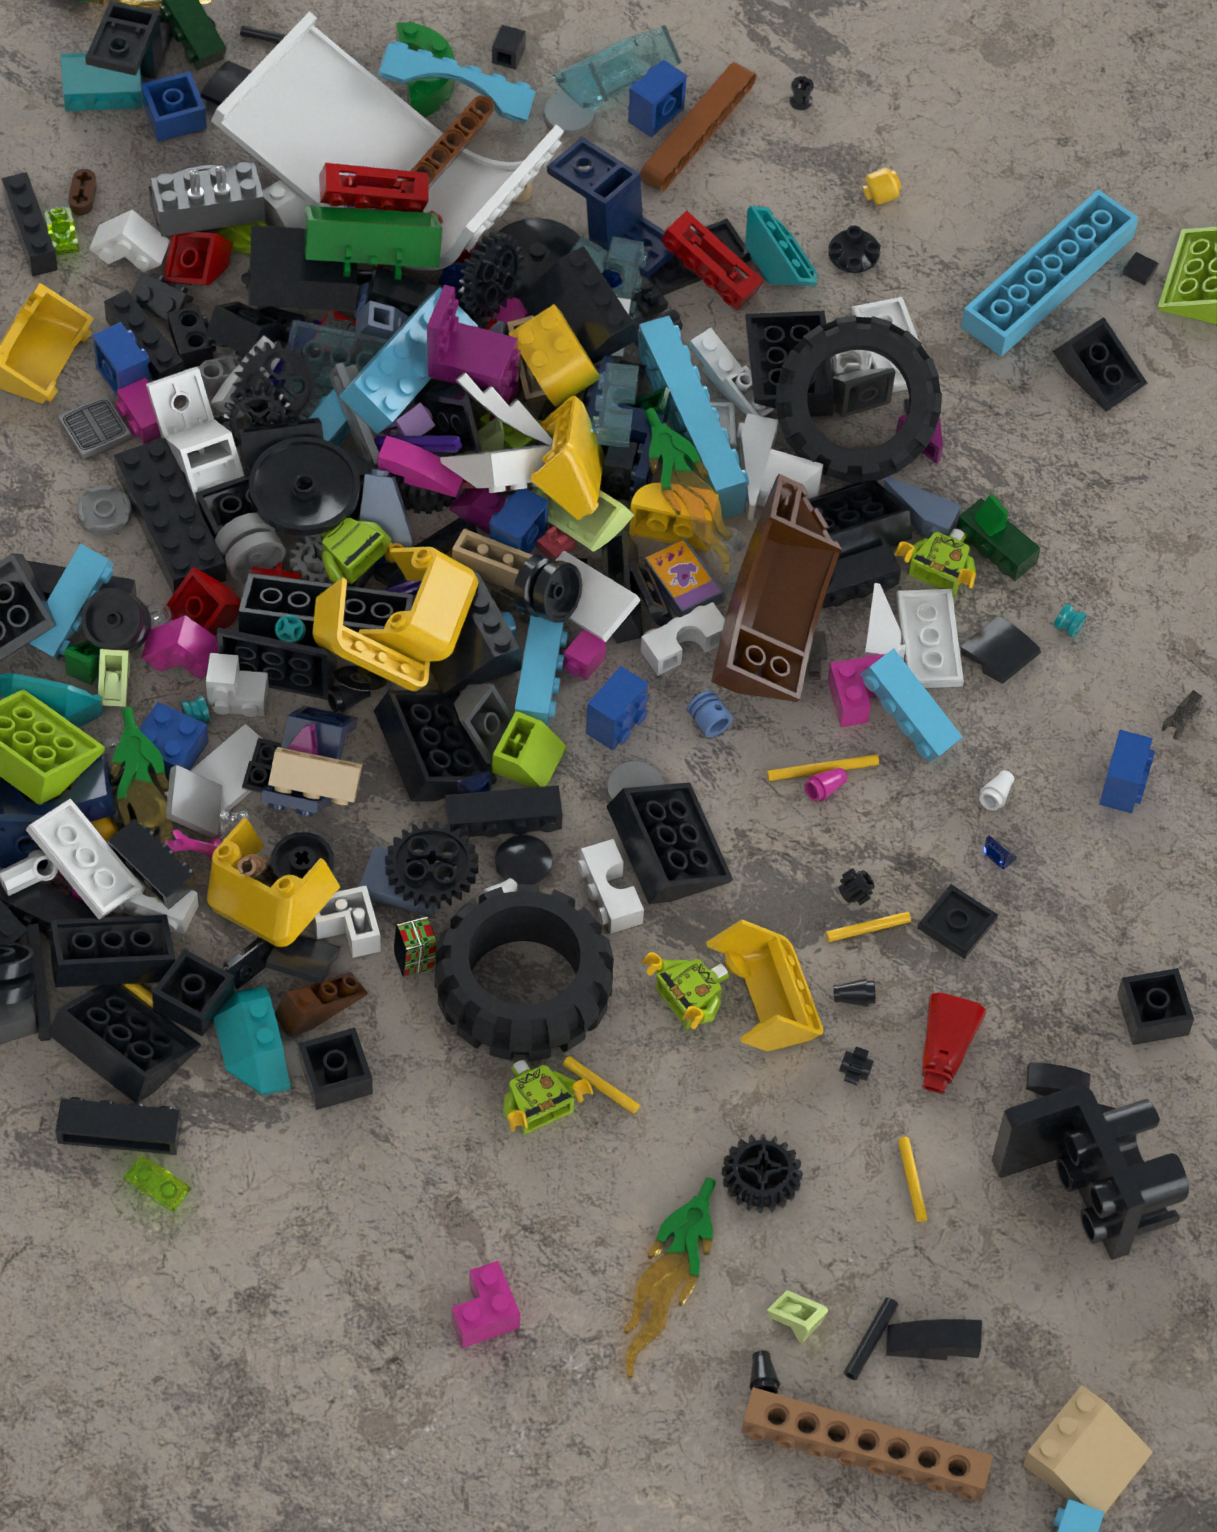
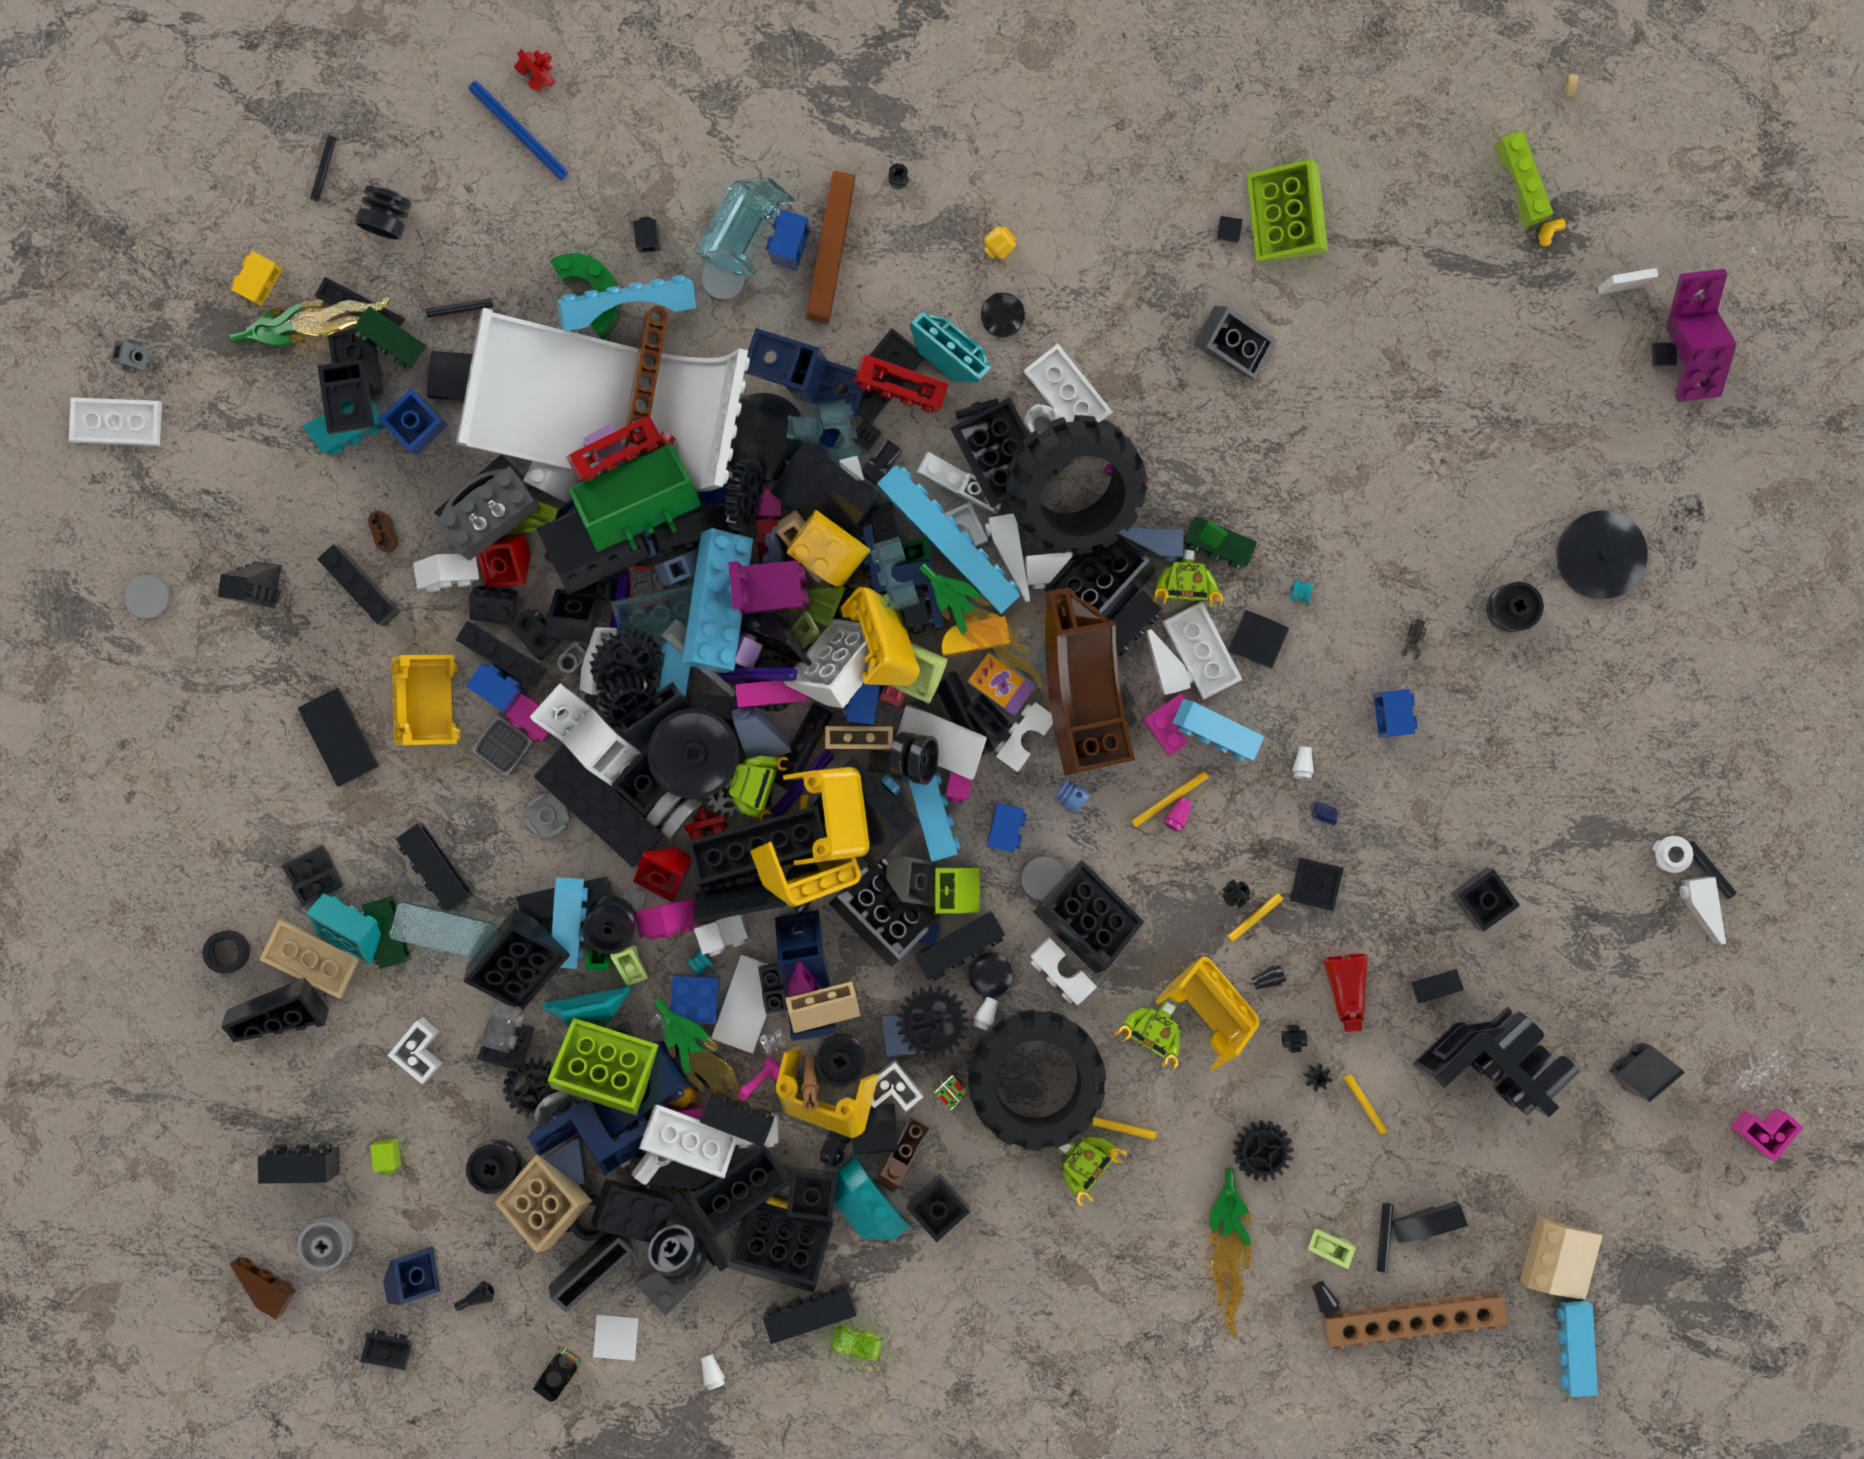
camera: 20 degrees left, 30 degrees up
clear neon green slope [44,207,80,256] -> none
light grey tile [165,765,223,838] -> none
teal wheel [275,615,306,644] -> none
dark pink brick [452,1261,520,1348] -> none
white slope [455,373,553,445] -> none
medium azure brick [961,189,1138,357] -> none
none -> black gear [1303,1063,1332,1092]

